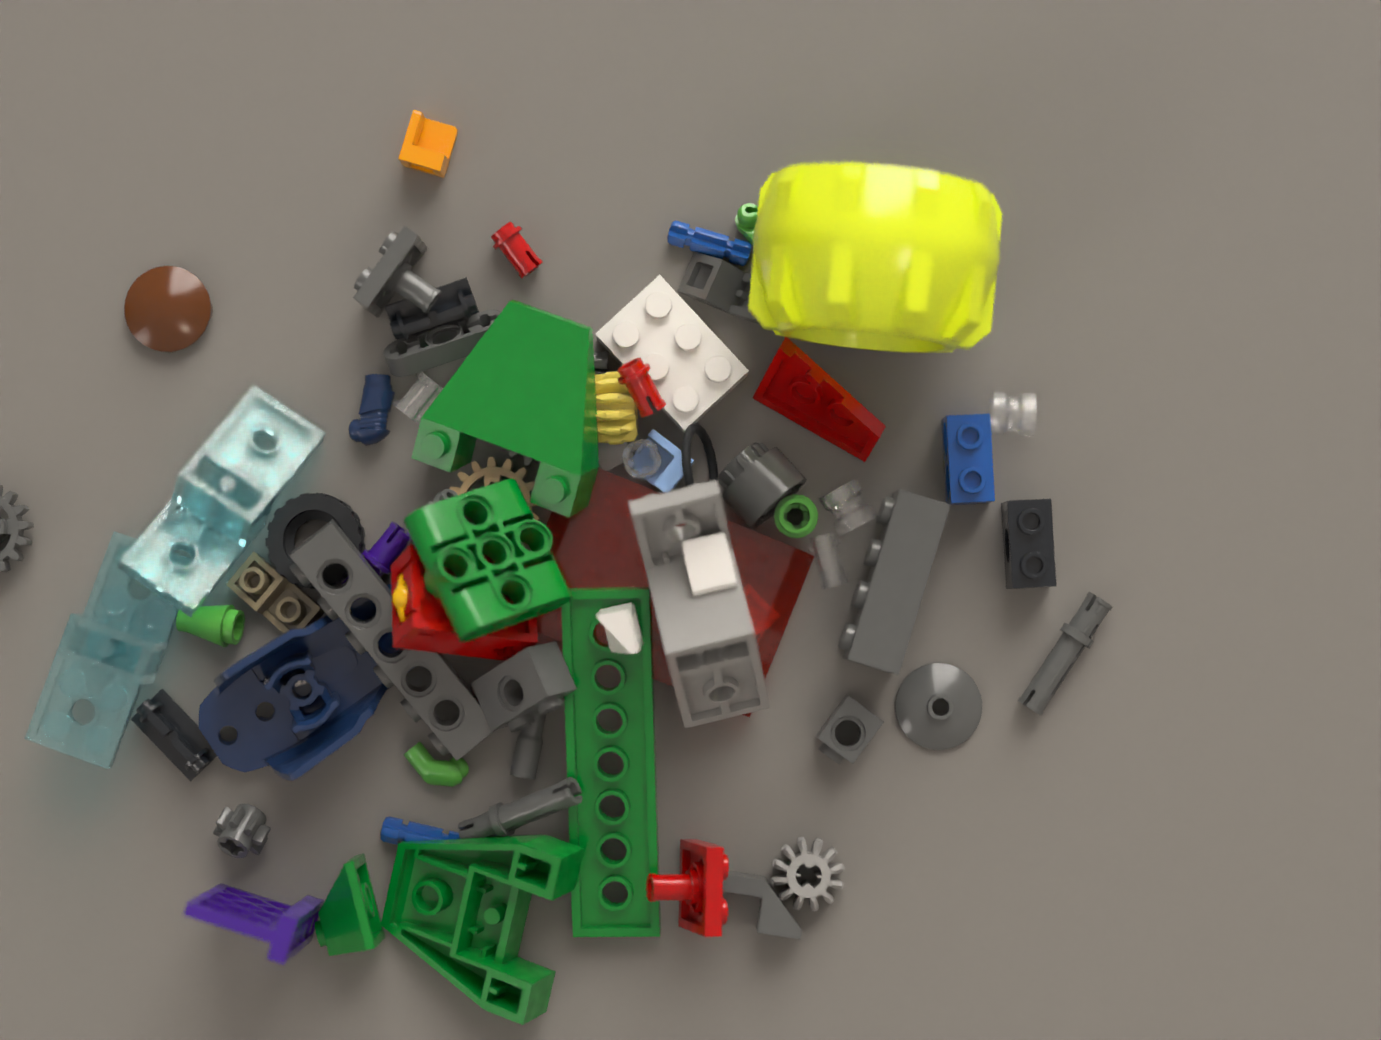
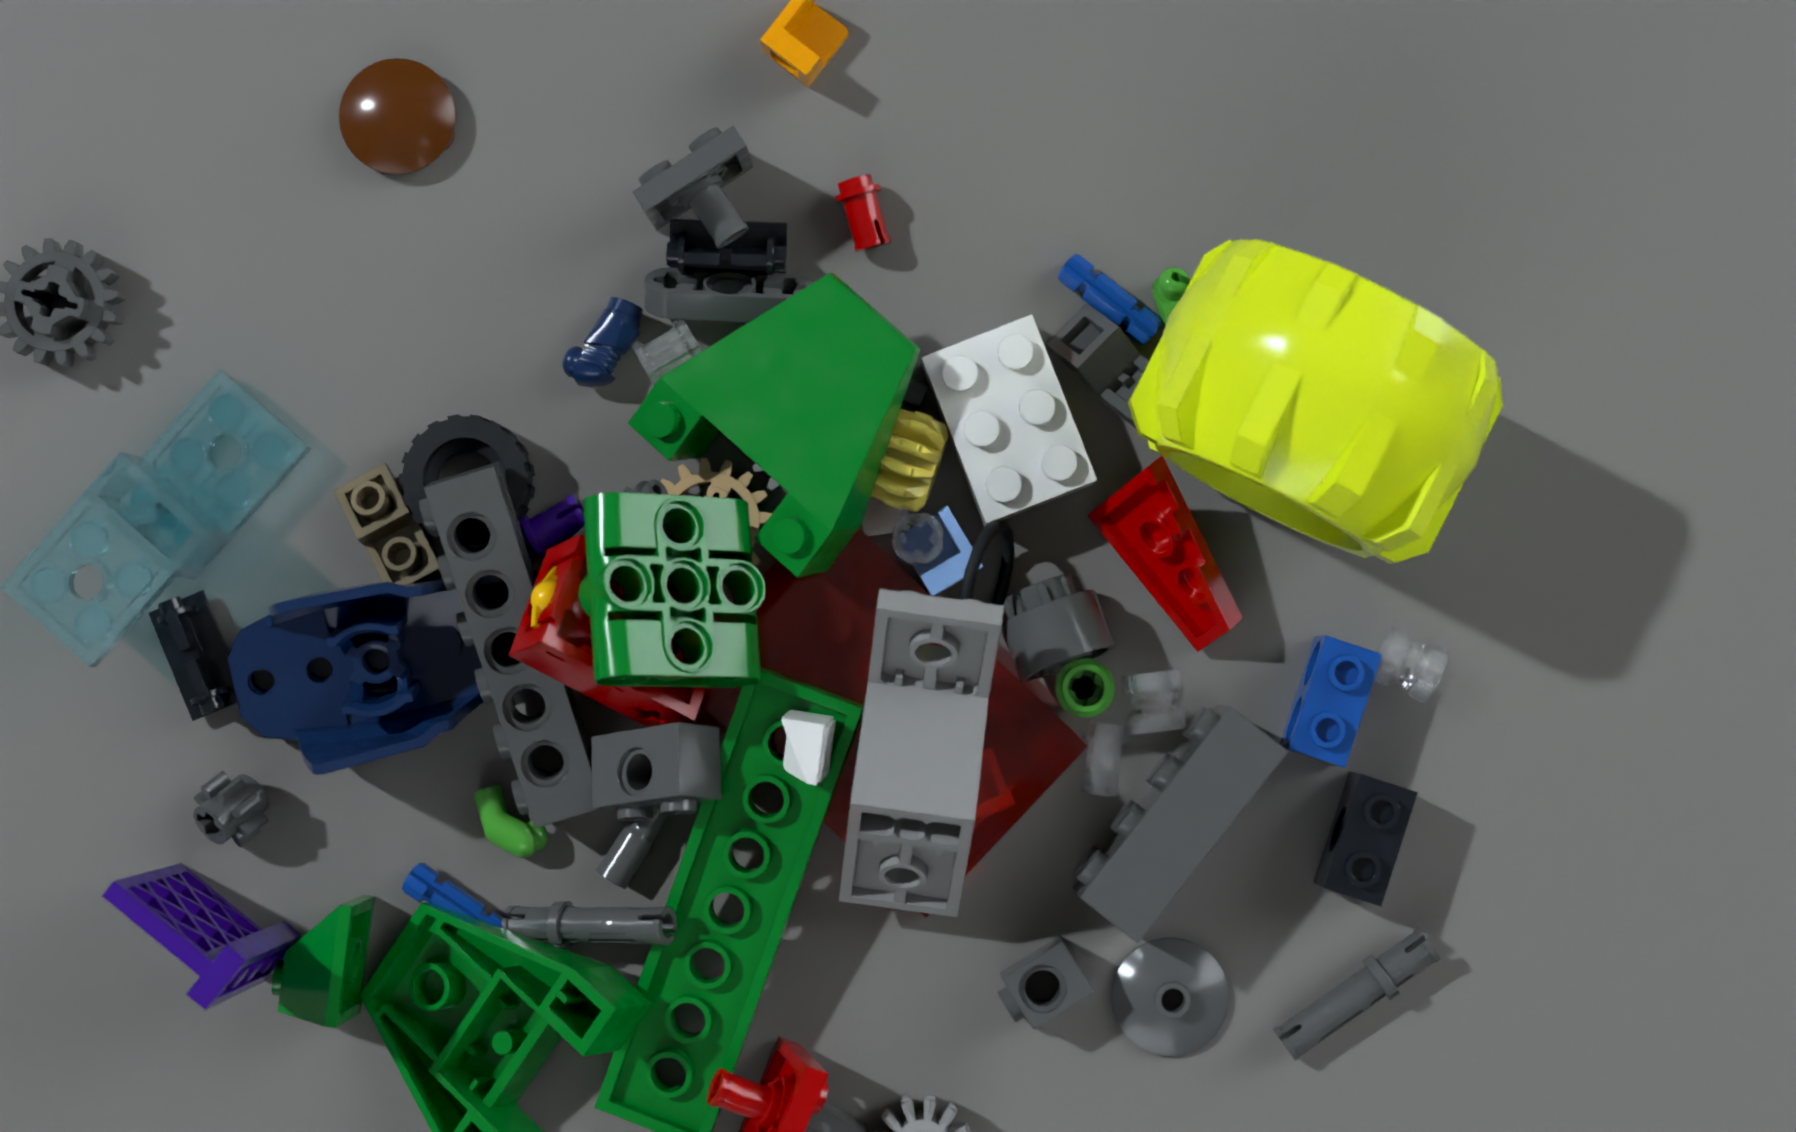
camera: 25 degrees right, 0 degrees up
clear light blue bracket [118,385,326,617] -> none
bright green cone [176,604,245,647] -> none
red pin [617,358,666,417] -> none
white slope [681,533,737,596] -> none

